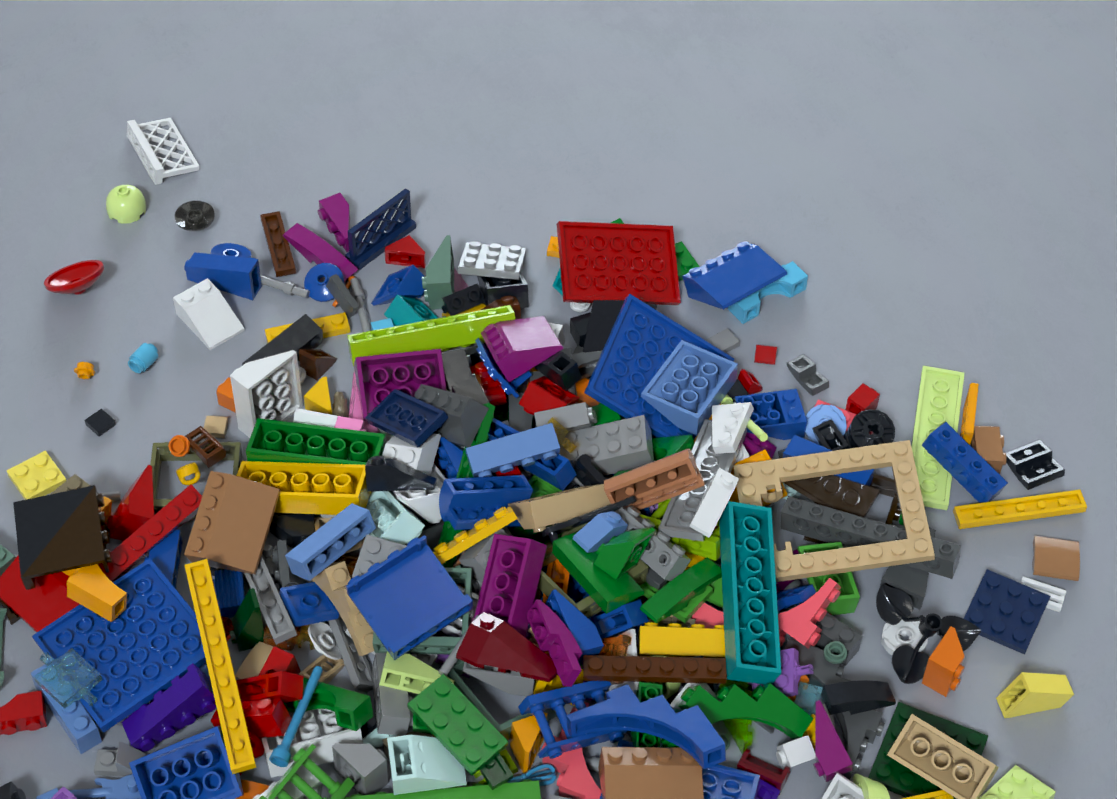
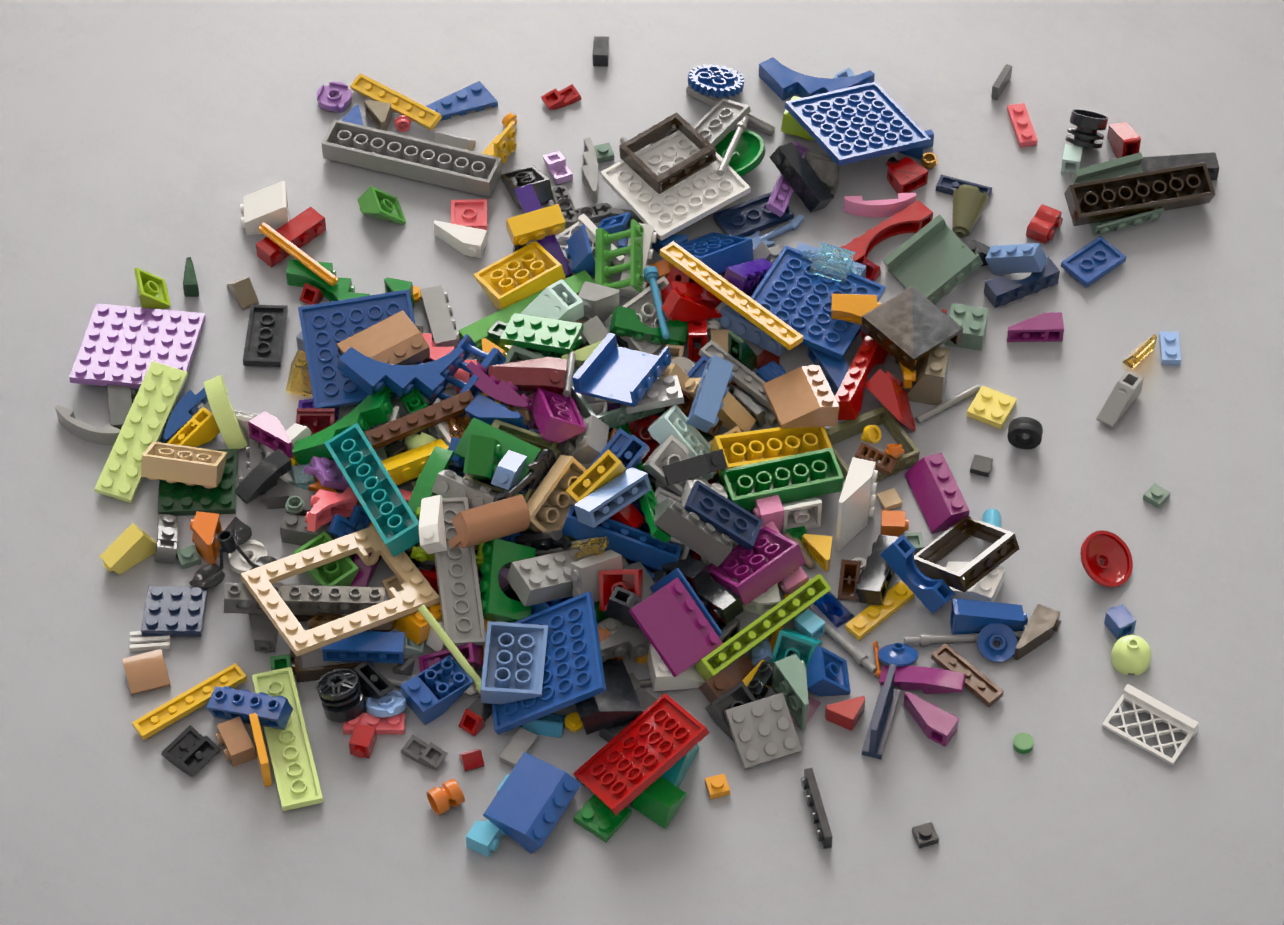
camera: 155 degrees right, 0 degrees up
light orange plate [74,362,95,379] -> none
clear smoke dish [175,201,215,231] -> none
dark grey tile [326,274,359,318] -> none
yellow plate [433,506,518,564] -> none
white wing [712,402,754,454] -> none
none -> dark grey plate [155,514,178,564]
none -> sand green plate [176,545,201,570]
none -> orange wheel [426,779,465,815]
none -> yellow brick [566,449,626,503]
none -> black plate [801,768,833,849]
none -> clear blue slope [814,591,855,628]
none -> red slope [862,258,881,282]
none -> blue arch [879,534,955,614]
none -> sand green plate [902,532,924,553]
none -> magenta slope [904,452,970,534]
none -> plate [912,822,939,849]
none -> dark brown window [914,515,1019,592]
none -> black tyre [1007,417,1043,449]
none -> tile [1013,733,1034,754]
none -> slope [1014,604,1062,660]
none -> brick [1104,604,1136,640]

